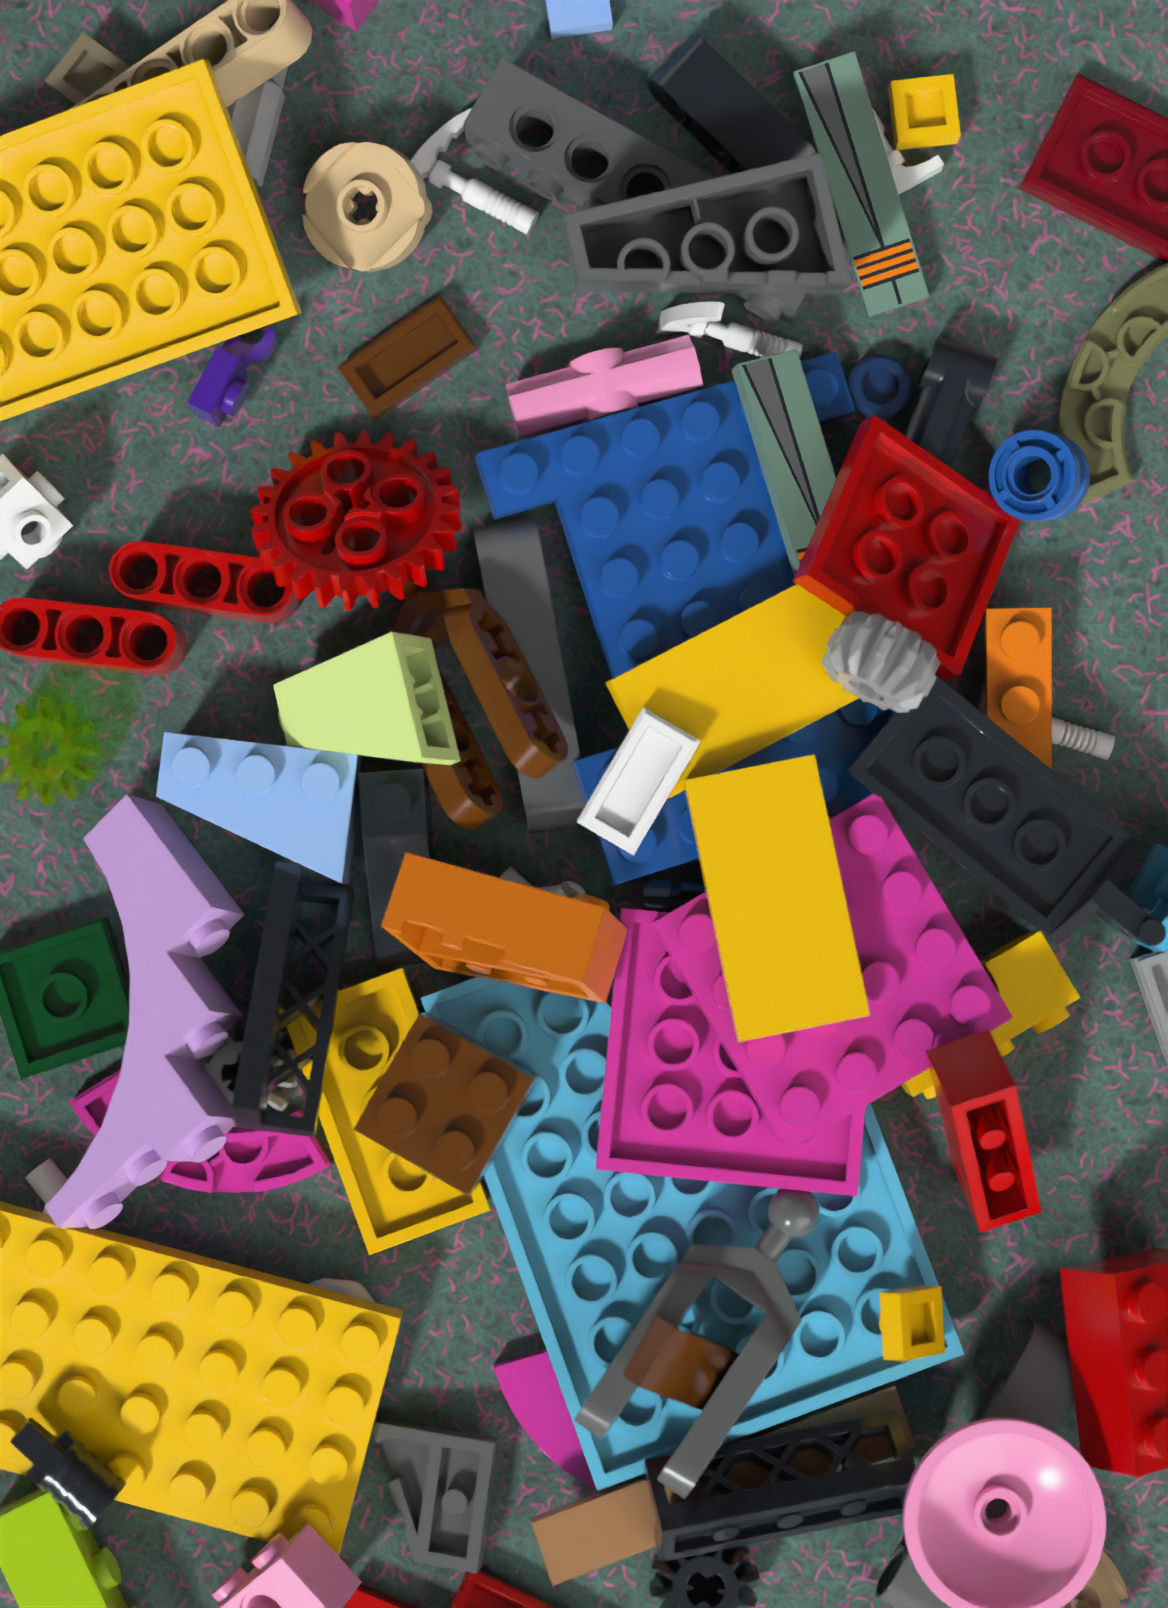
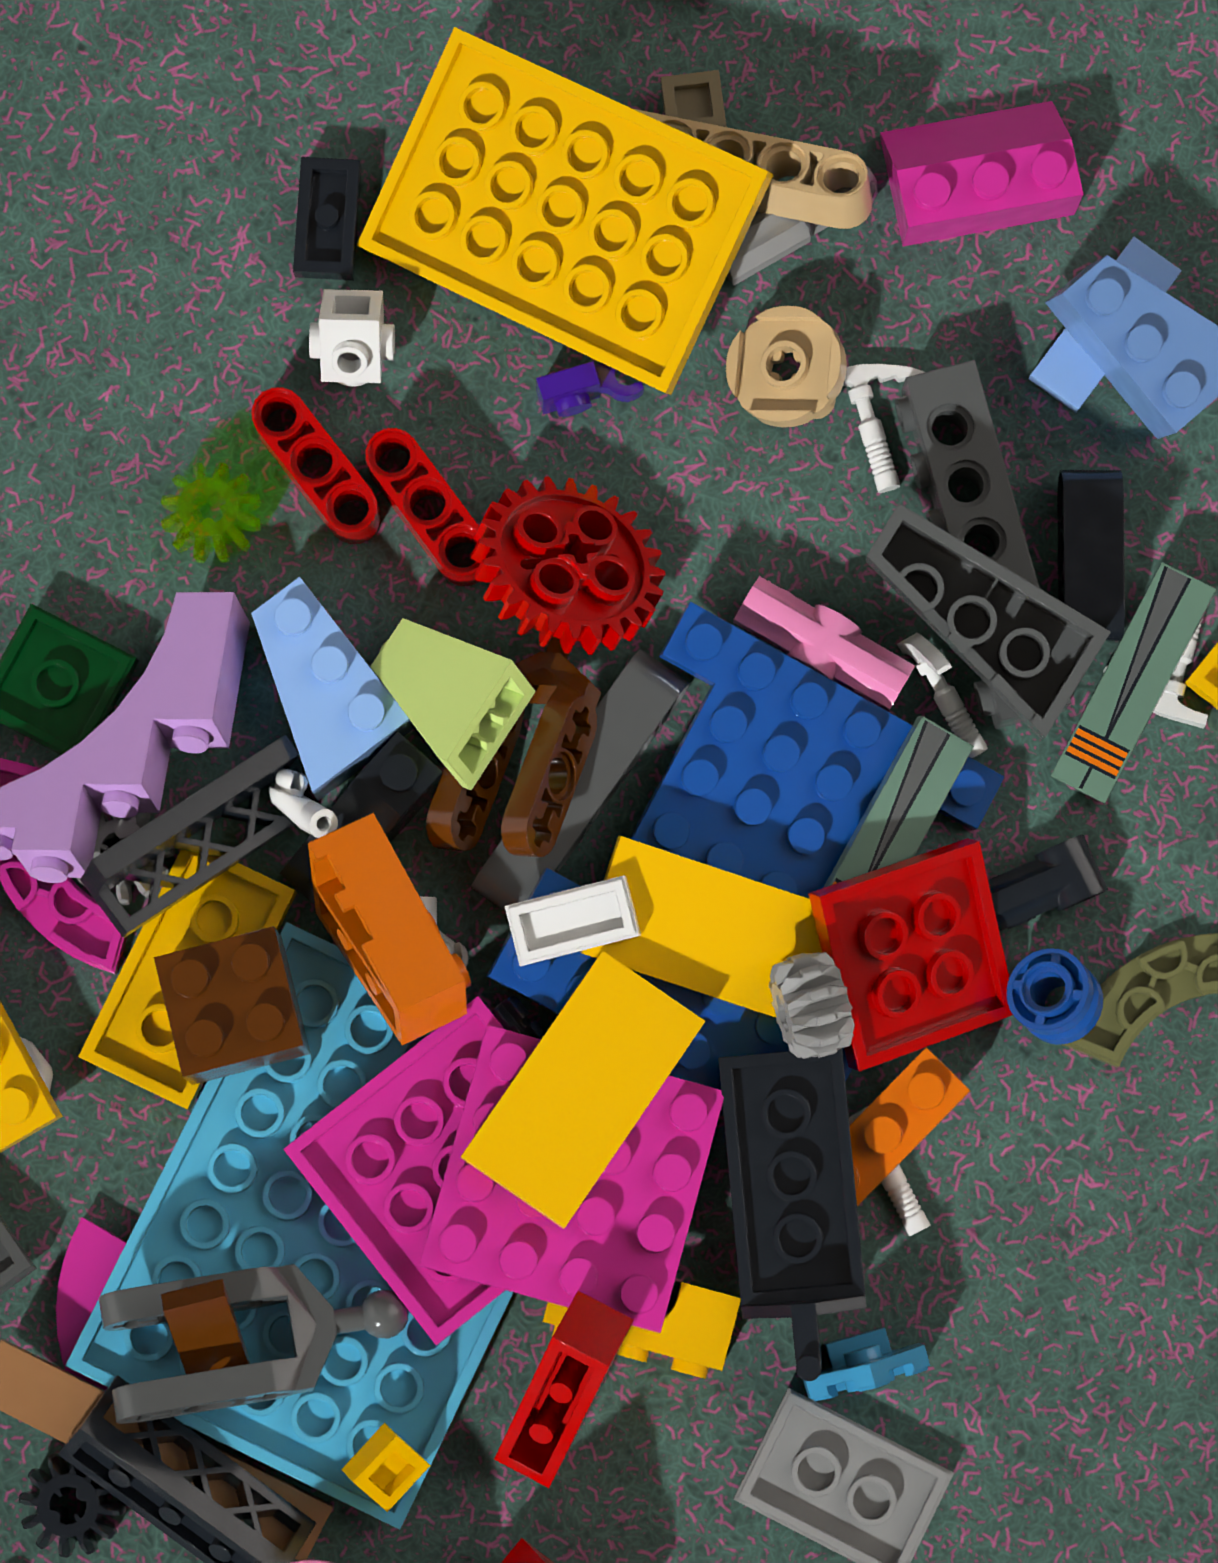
camera: 45 degrees right, 5 degrees down
reddish brown tile [337,295,477,421] -> none
dark blue tile [847,355,911,421] -> none
none -> white arm [269,768,338,838]

